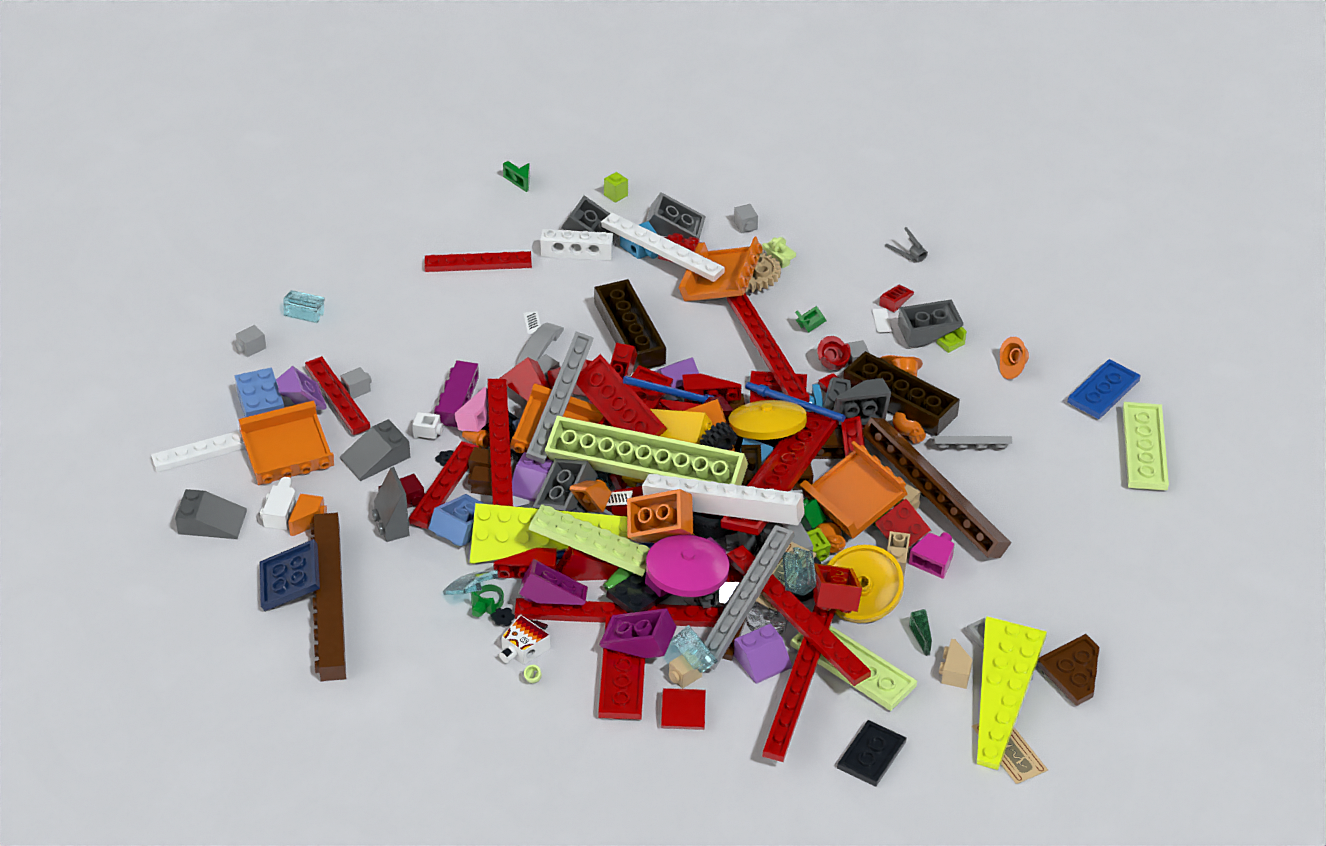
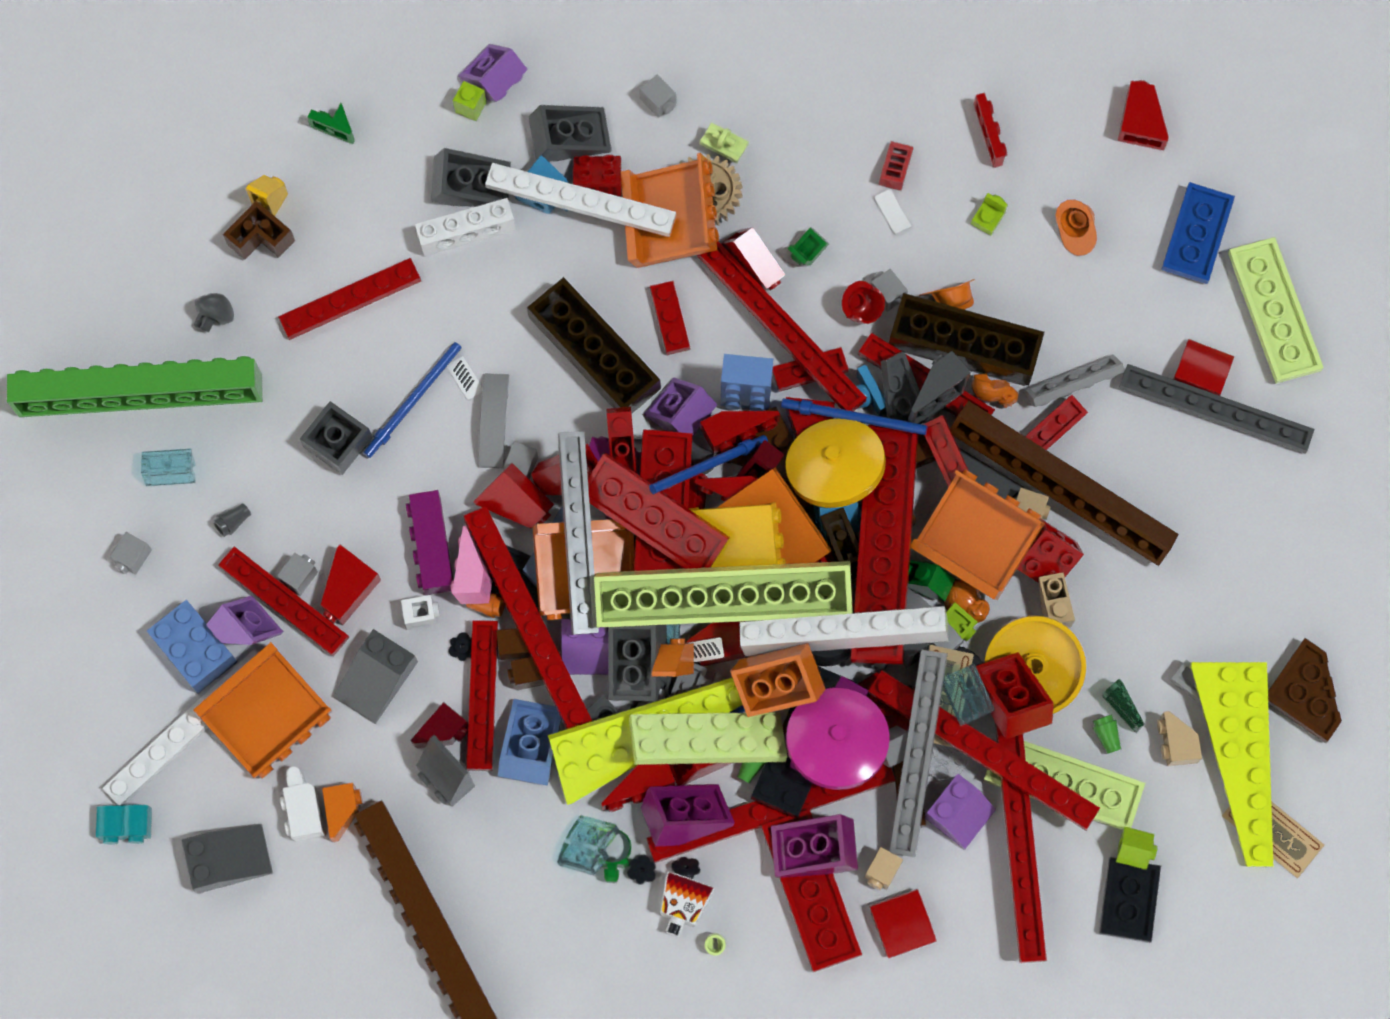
camera: 20 degrees left, 30 degrees up
dark blue plate [259,539,320,611] -> none
clear light blue hinge [671,625,718,673] -> none
black tyre [700,422,738,450] -> none
dark grey plant [885,227,928,262] -> none
dark grey slope [898,299,963,348] -> none
dark pink torso [909,532,955,579] -> none
none -> bright green brick [7,356,263,417]
none -> teal brick [96,805,152,845]
none -> dark grey piece [193,293,234,332]
none -> dark grey cone [213,503,251,537]
none -> reddish brown brick [223,201,295,260]
none -> yellow slope [245,175,288,216]
none -> dark grey brick [300,401,372,475]
none -> red slope [320,544,381,625]
none -> blue bar [363,342,462,458]
none -> medium lavender slope [458,44,528,102]
none -> red plate [650,281,690,355]
none -> slope [721,227,785,290]
none -> medium blue brick [721,354,773,411]
none -> red plate [974,93,1007,168]
none -> red plate [1025,395,1088,450]
none -> bright green cone [1093,714,1122,754]
none -> lime brick [1116,826,1158,869]
none -> red slope [1117,80,1169,151]
none -> dark grey plate [1119,364,1315,454]
none -> red slope [1173,339,1234,396]

